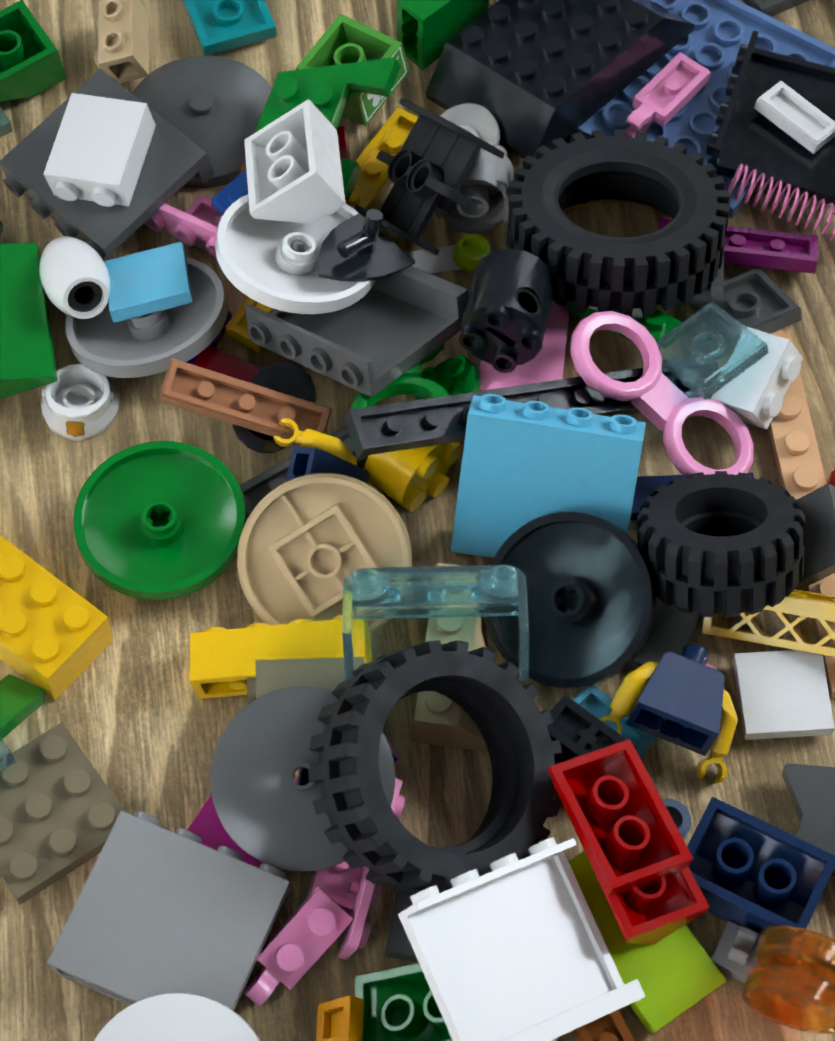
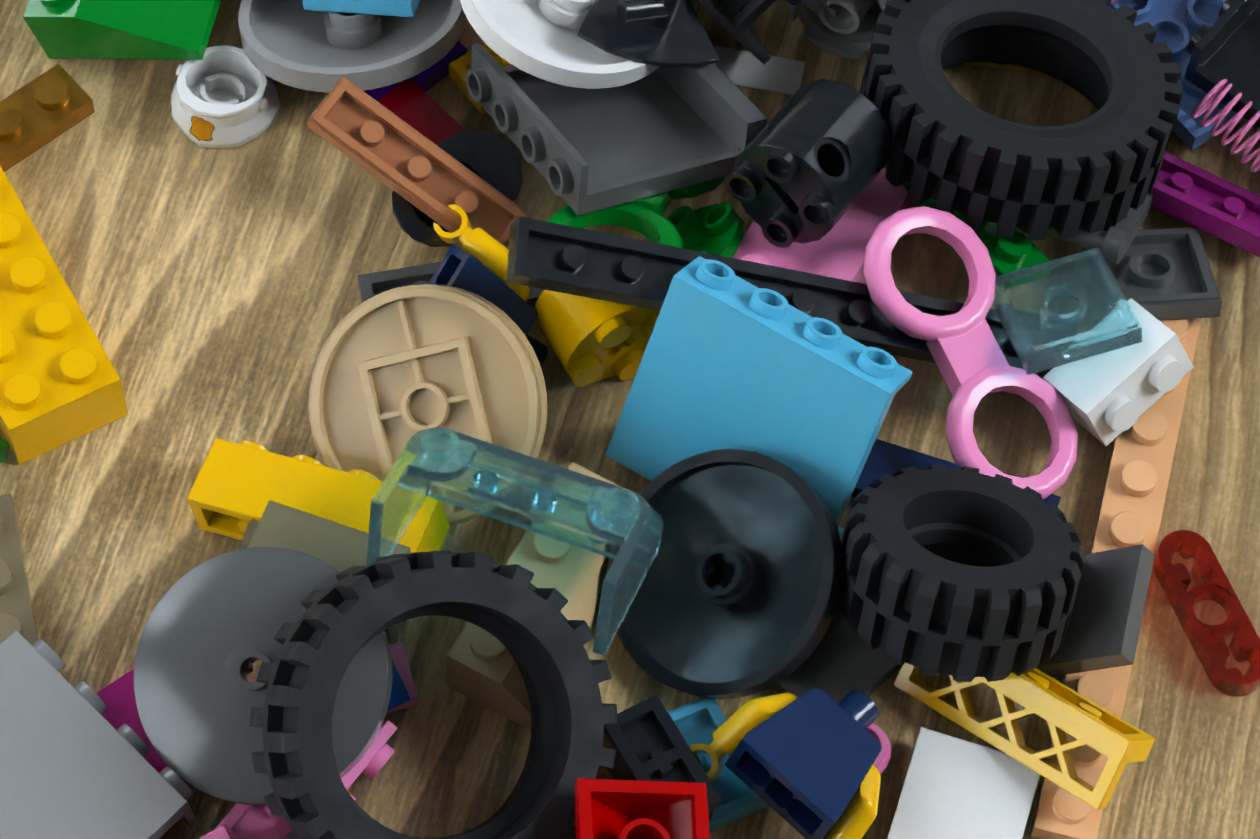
camera: 20 degrees right, 0 degrees up
green dish [73,441,246,600] -> none
lime plate [453,234,492,273] -> none

